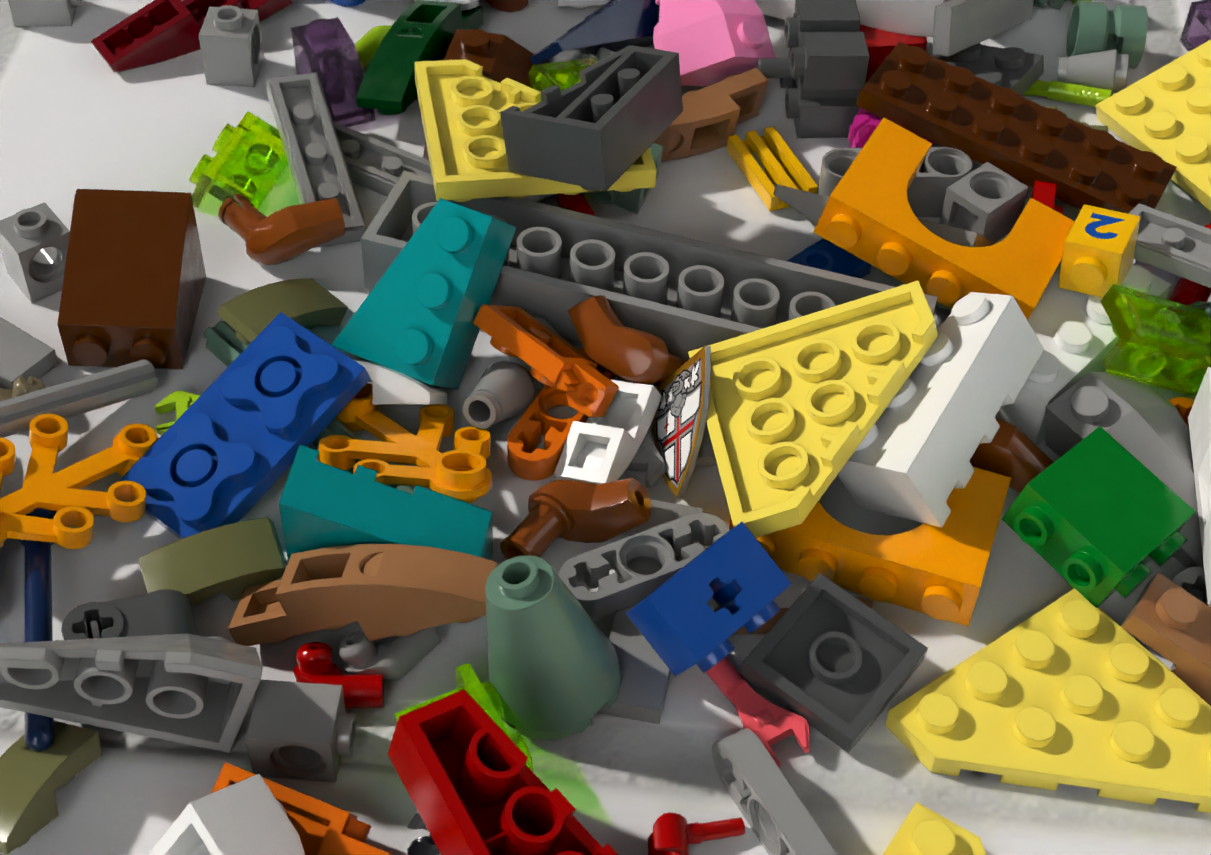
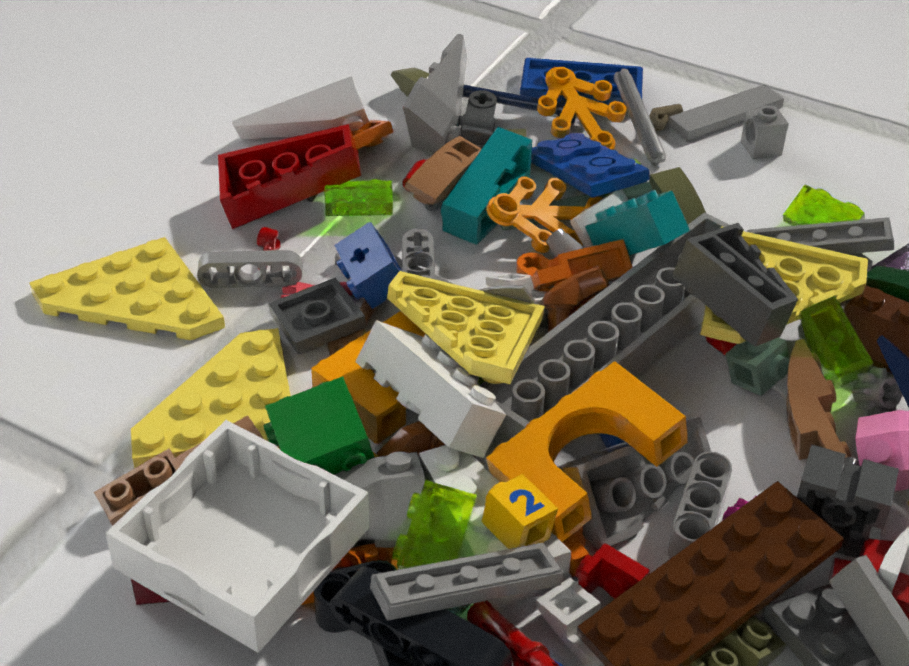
camera: 115 degrees right, 5 degrees down
reddish brown slope [57,189,206,370] -> none
dark orange arm [218,193,345,265] -> none
light grey brick [245,679,357,782] -> none
sand green cone [485,555,622,740] -> none
dark orange arm [500,478,651,560] -> none
yellow tile [727,126,818,212] -> none
light grey brick [939,162,1028,244] -> none

